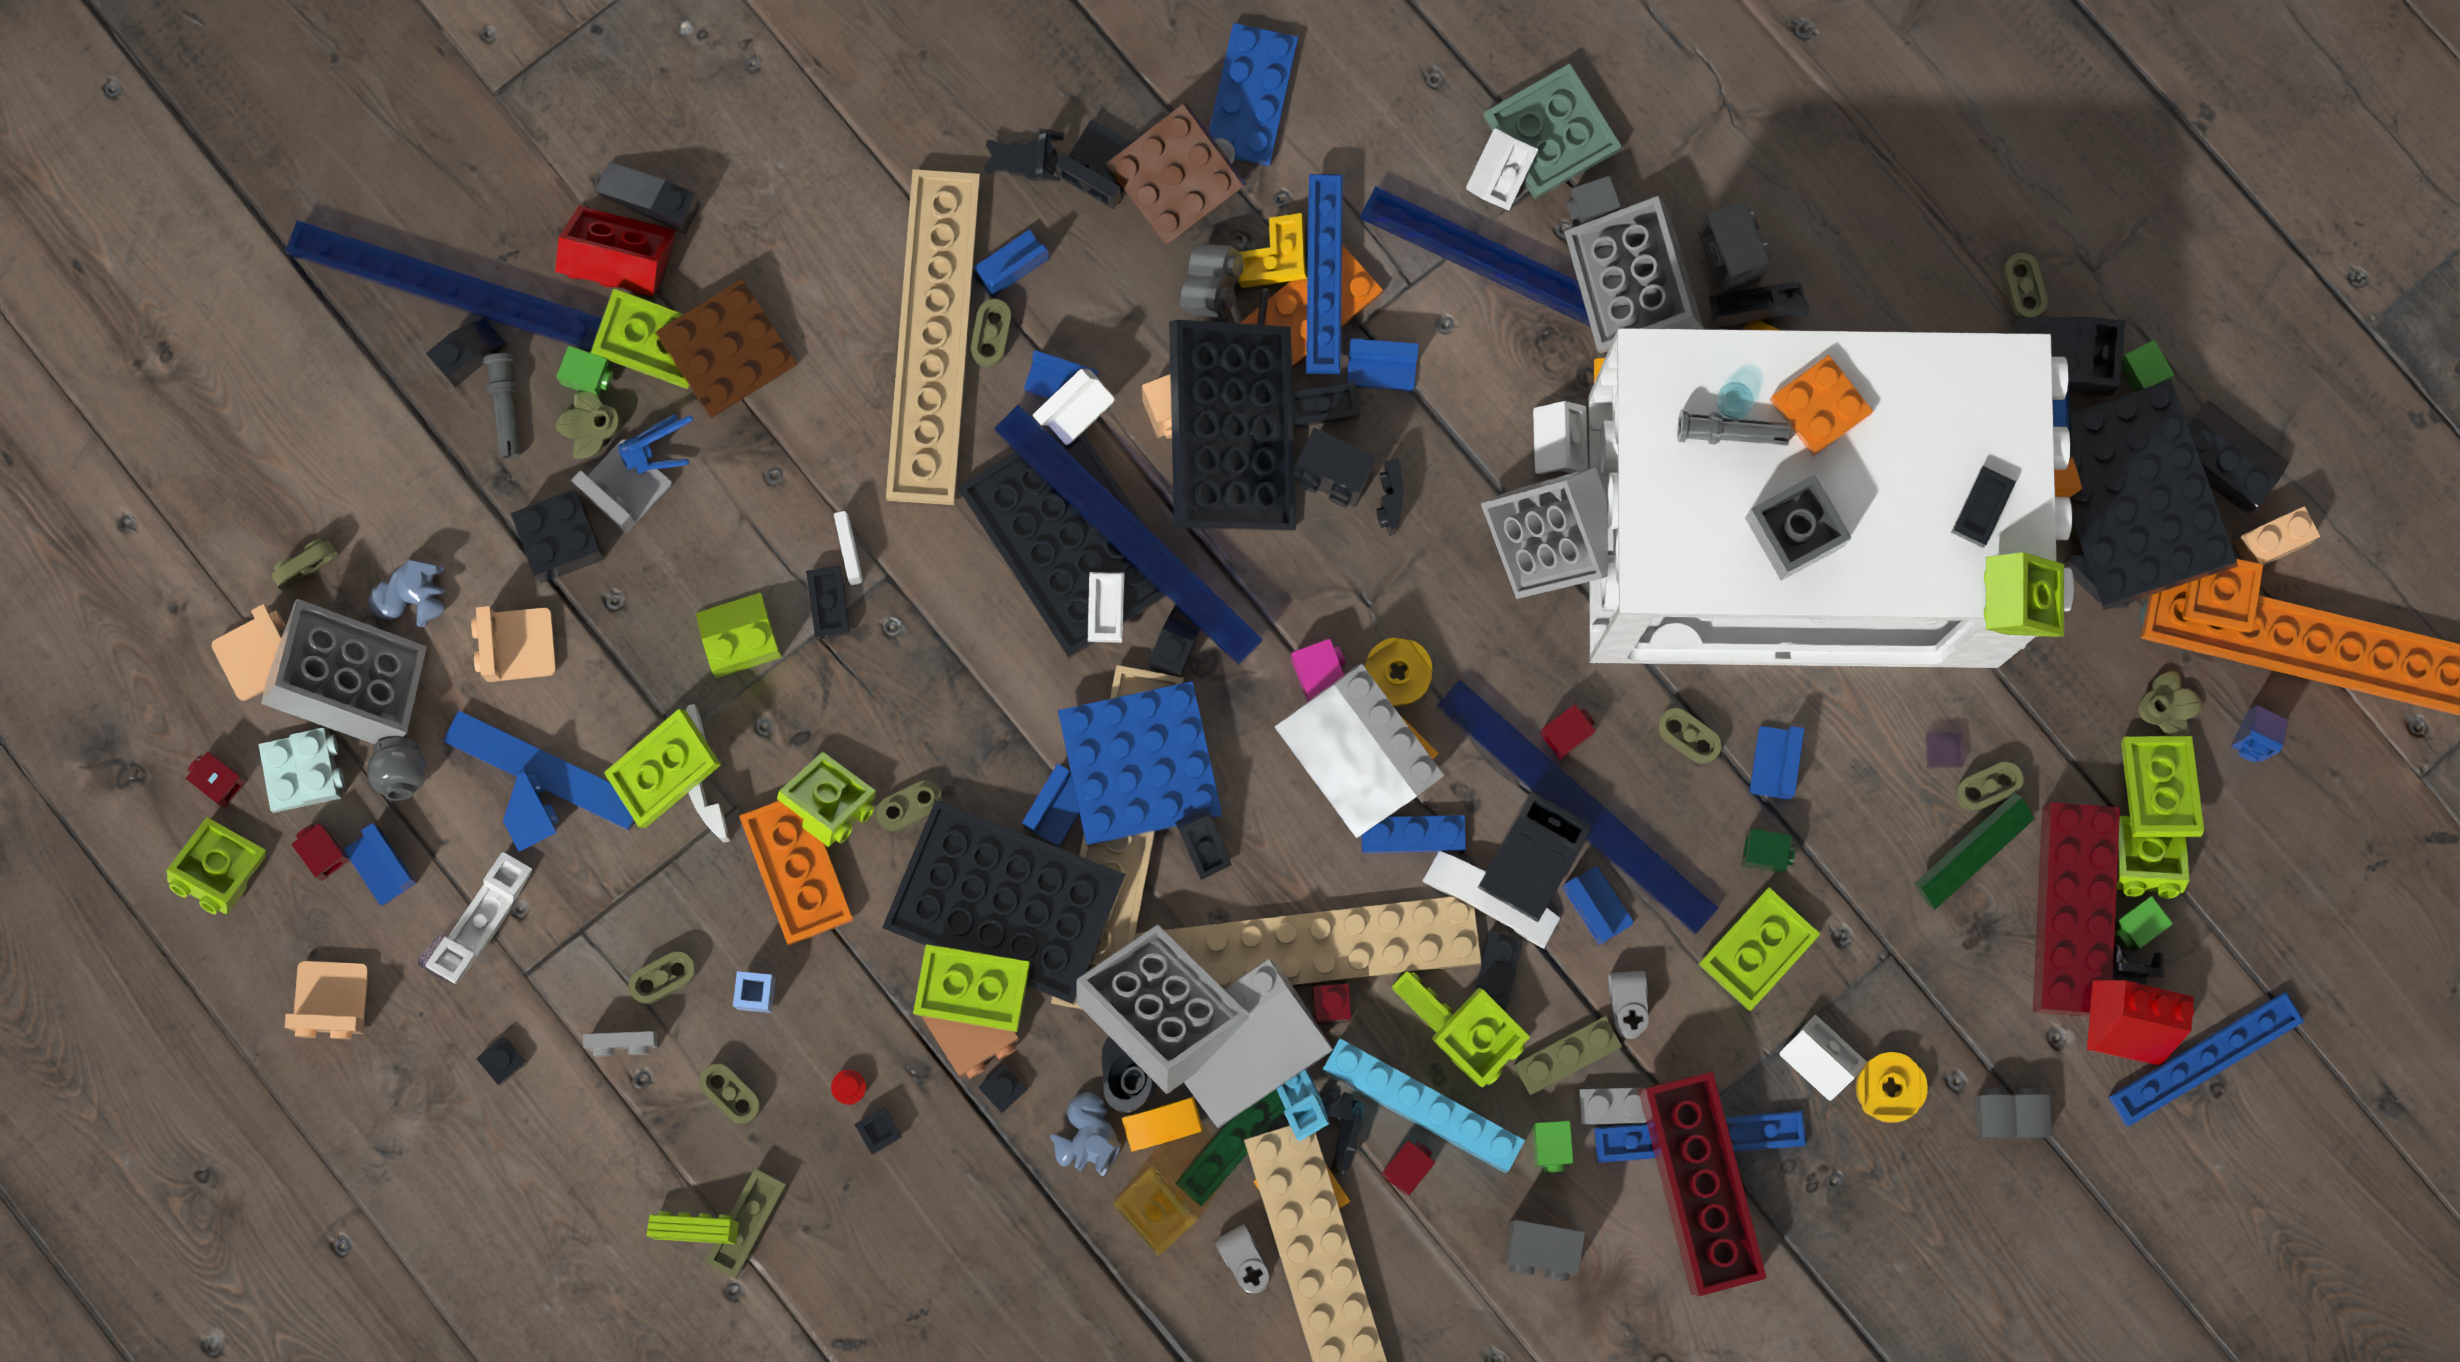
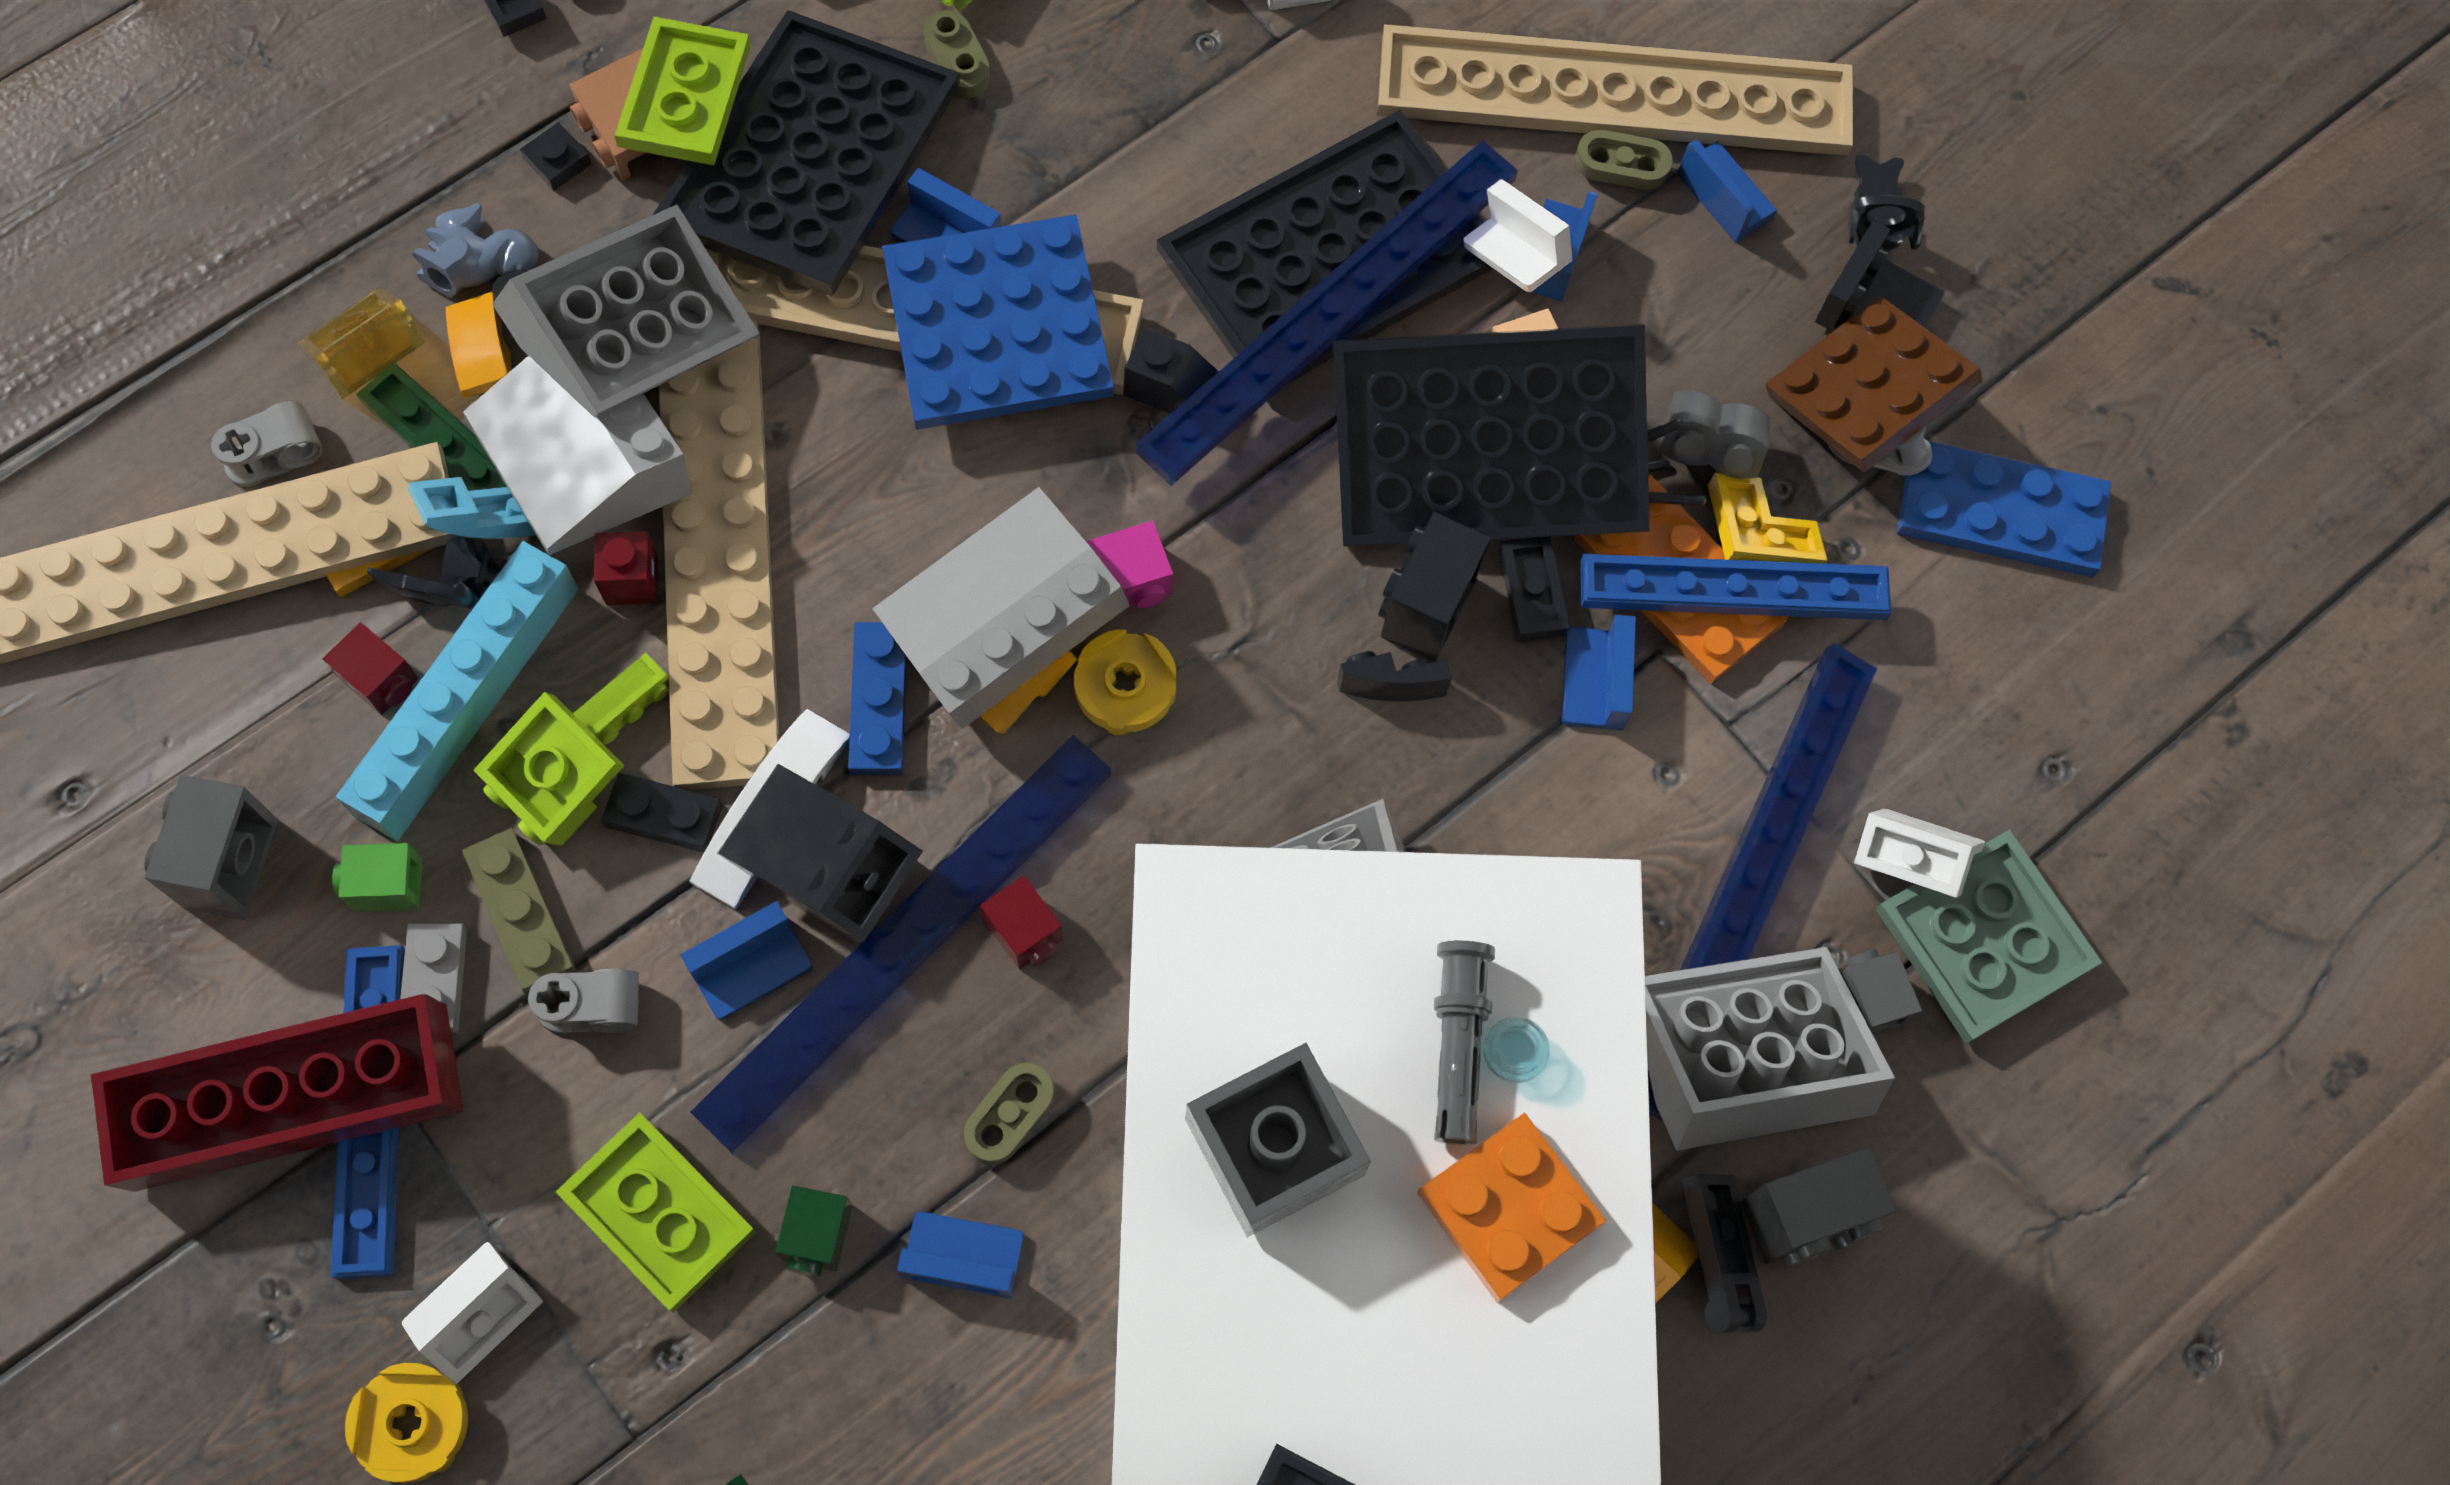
camera: 90 degrees right, 10 degrees down
white tile [1088,572,1124,643] -> none
black plate [1175,807,1232,880] -> none

